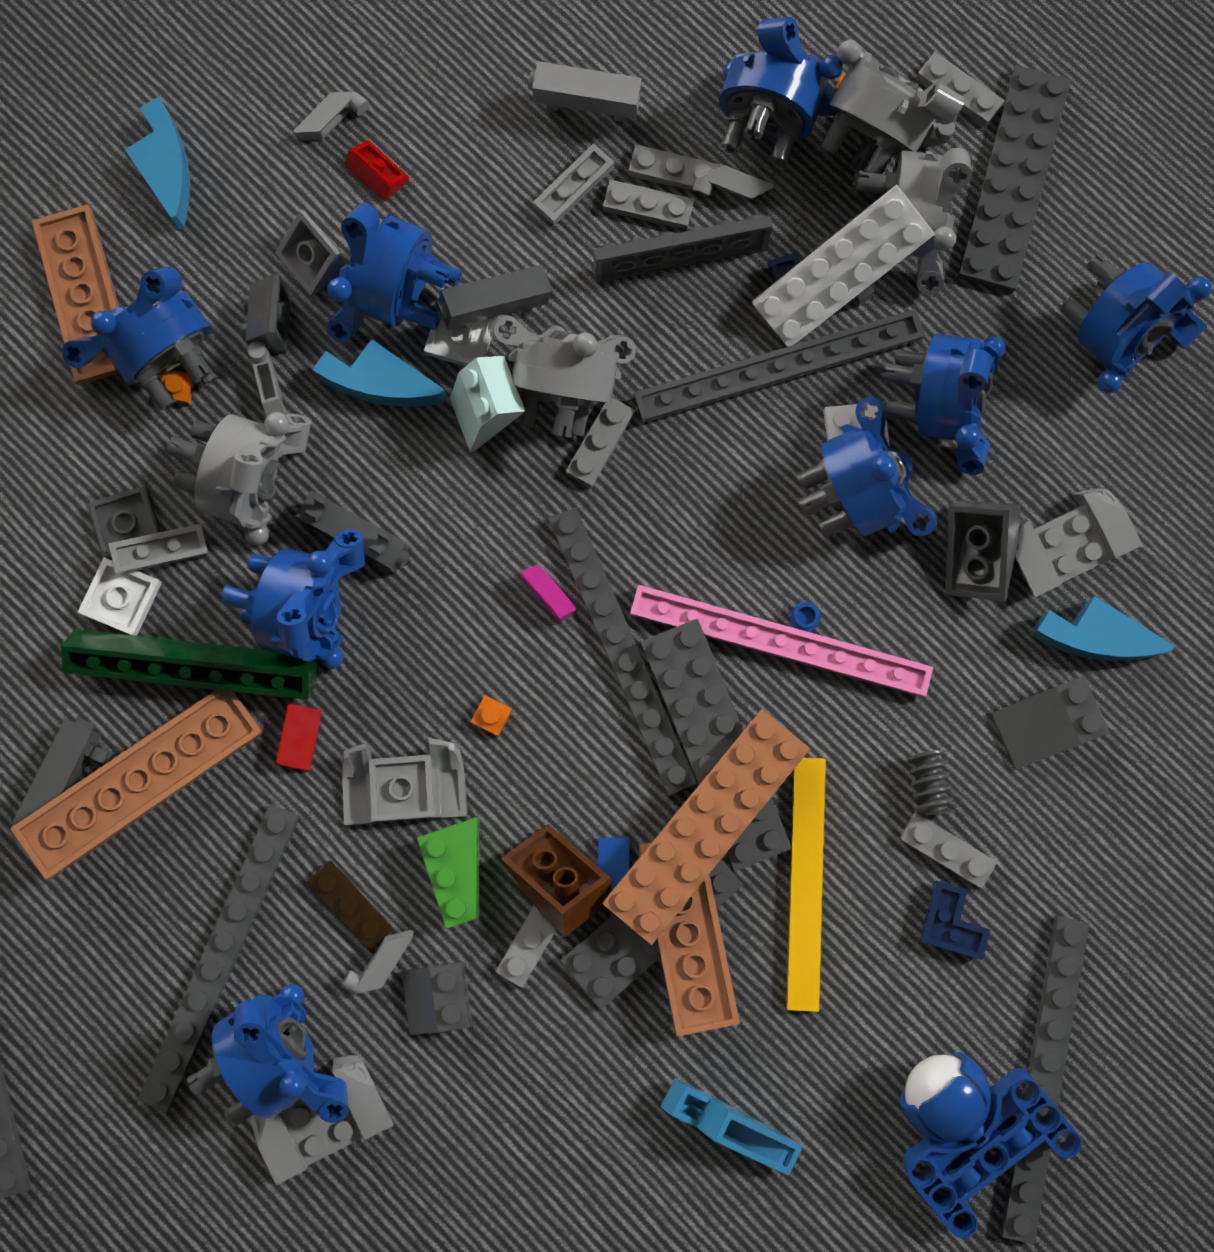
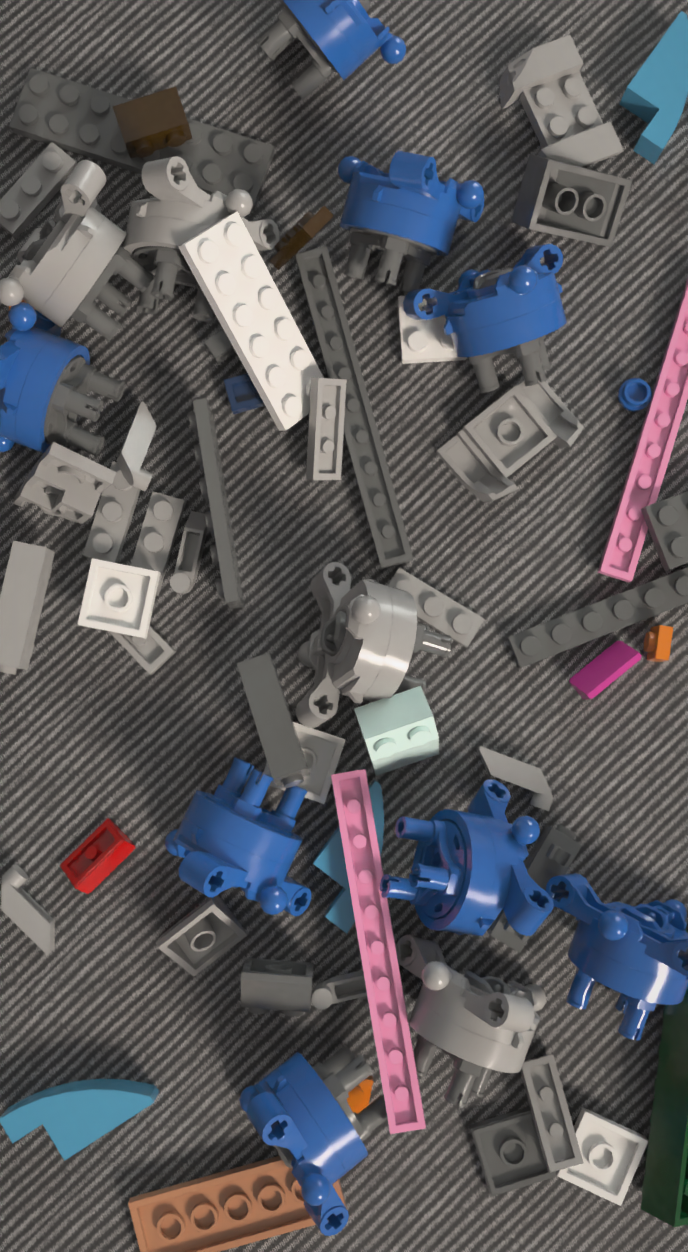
camera: 90 degrees left, 5 degrees up
none -> light grey slope [13,442,116,524]
none -> white plate [78,558,160,639]
none -> dark brown brick [113,86,192,159]
none -> light grey piece [170,511,208,594]
none -> dark brown plate [270,205,334,271]
none -> light grey plate [306,377,347,480]
none -> bright pink plate [331,769,426,1134]
none -> blue piece [380,779,554,936]
none -> light grey piece [436,380,584,502]
none -> light grey piece [477,746,553,811]
none -> orange plate [644,625,673,662]

